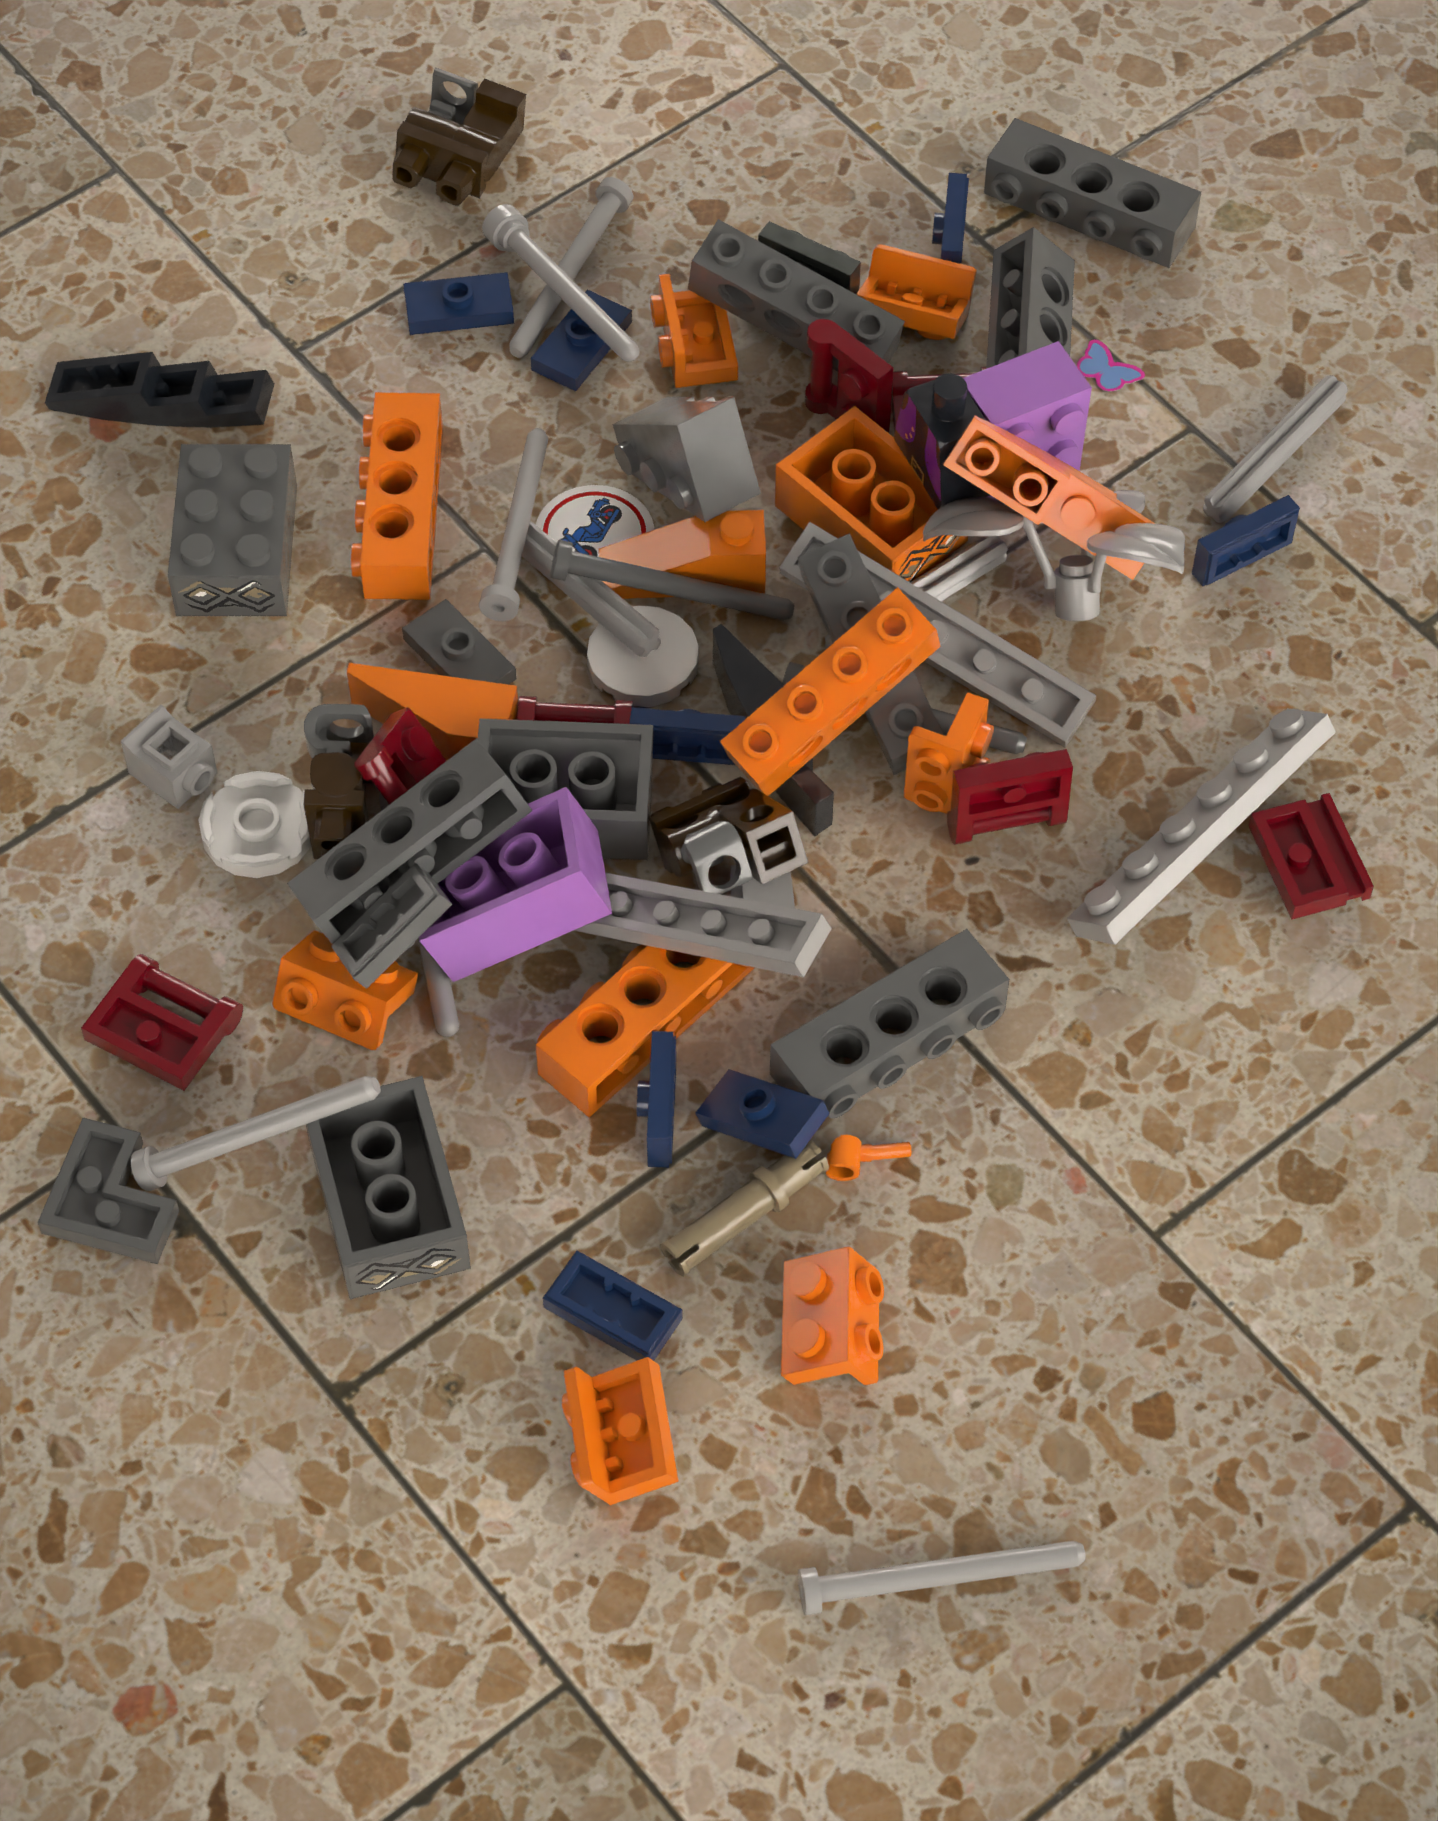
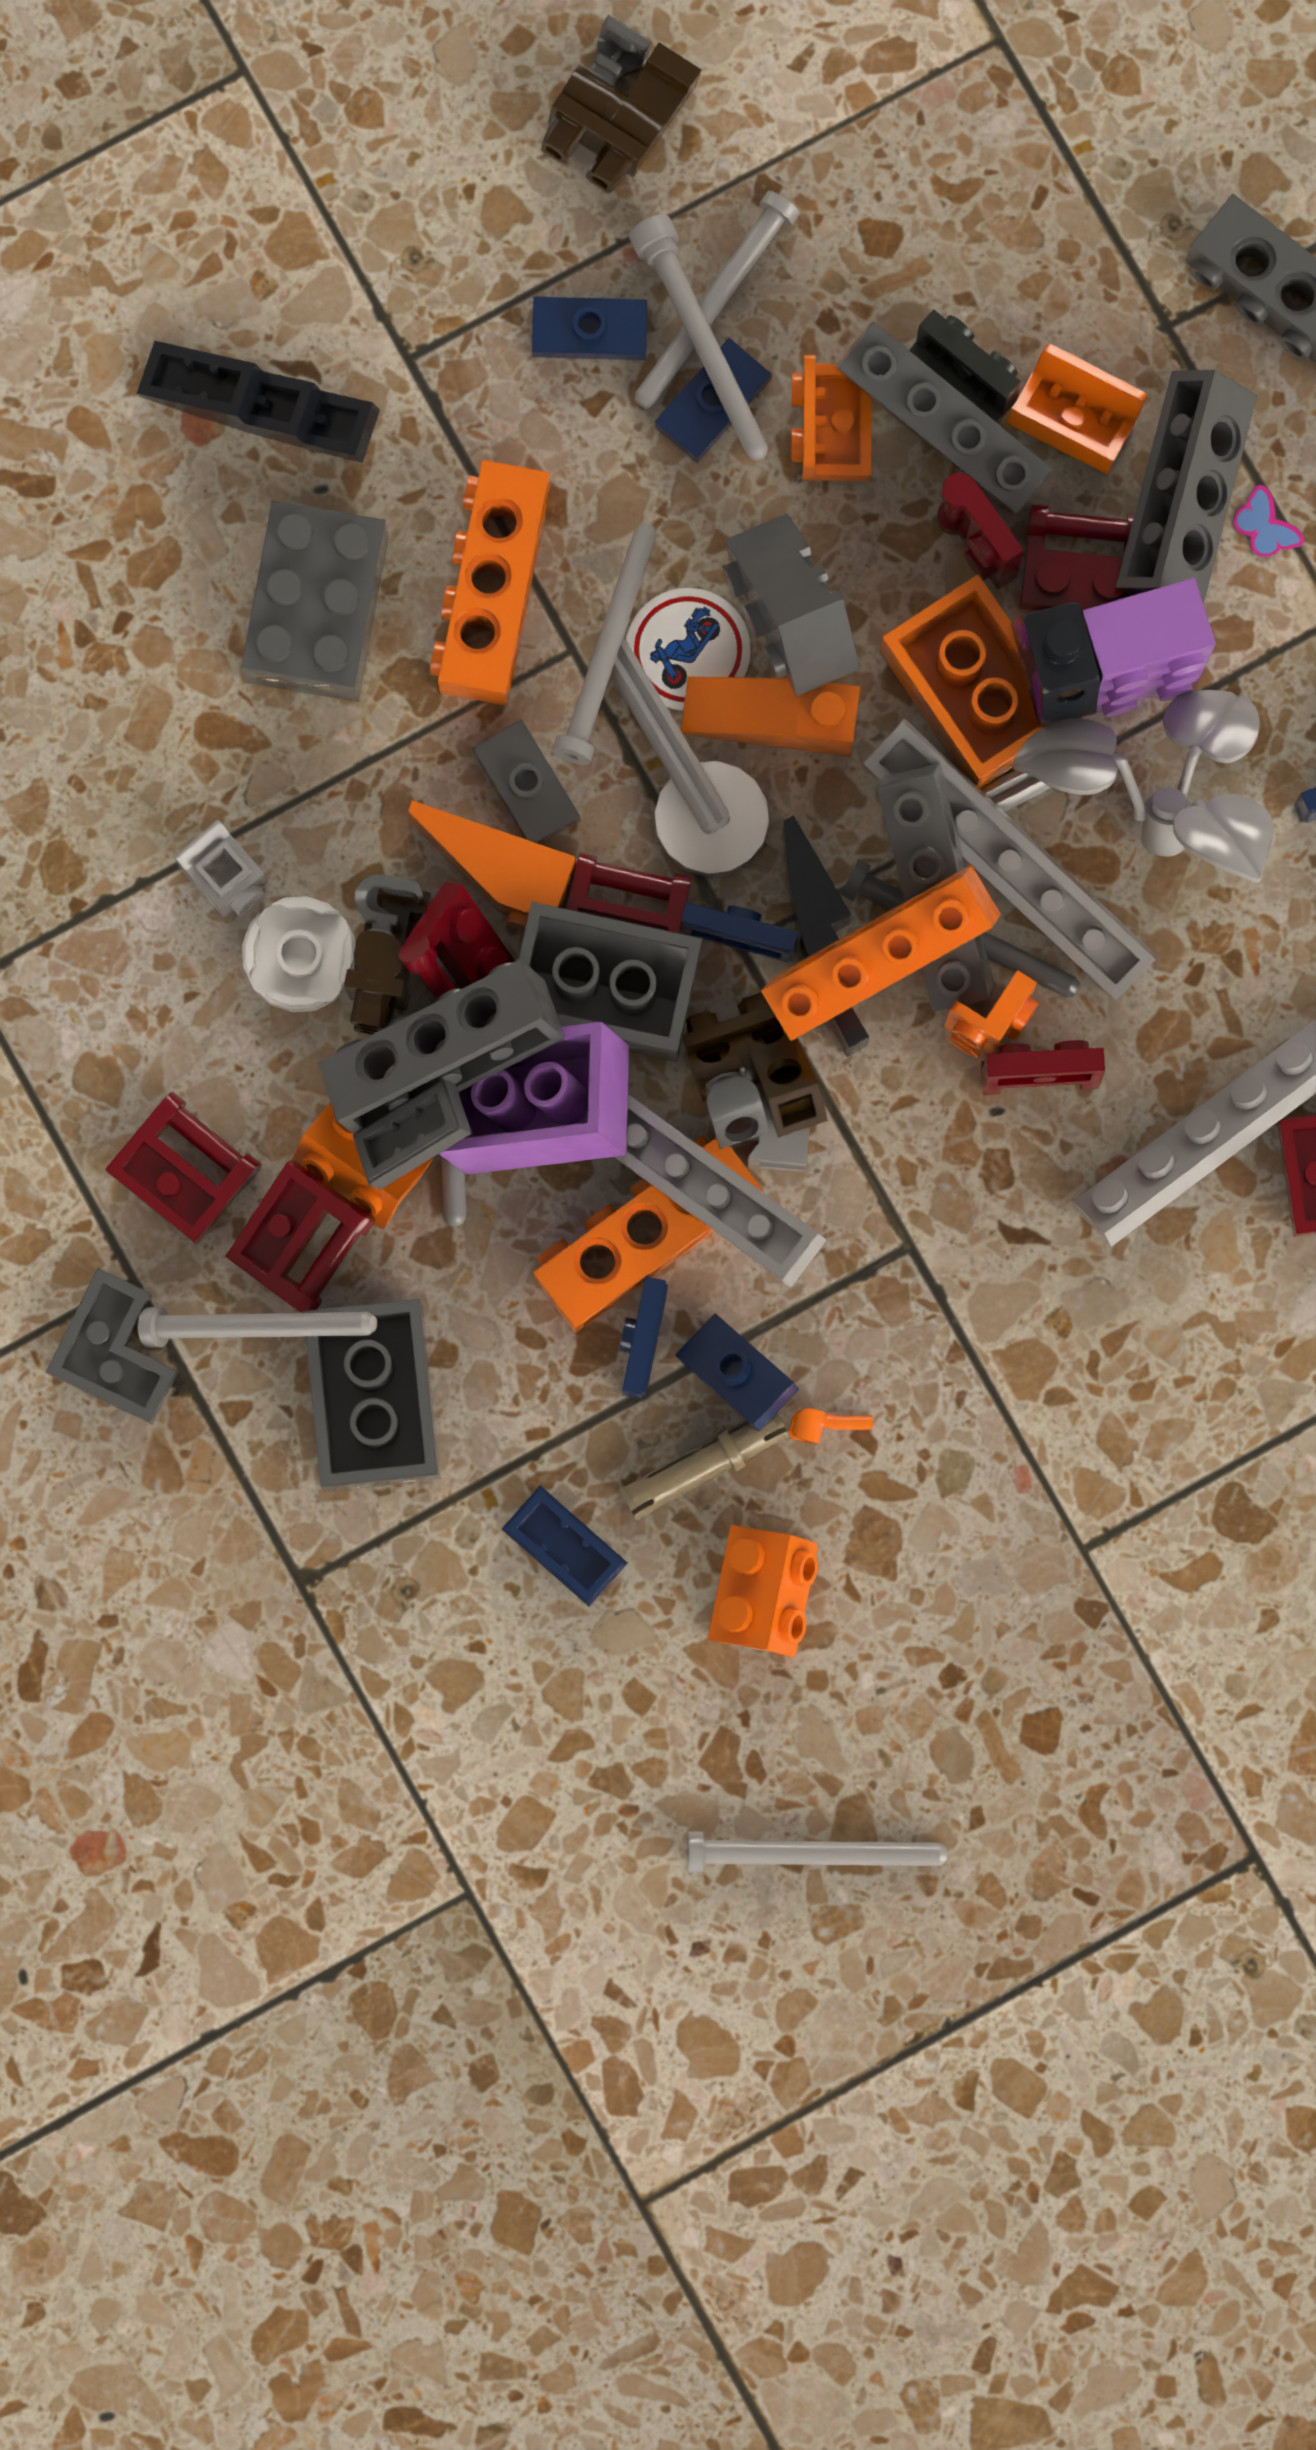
camera: 10 degrees right, 25 degrees up
dark grey bar [550,540,795,621] -> none
orange bracket [562,1357,679,1505] -> none
dark grey brick [770,929,1010,1119] -> none
dark blue plate [932,173,969,264] -> none
orange slope [943,415,1155,580] -> none
none -> dark red plate [225,1161,376,1313]

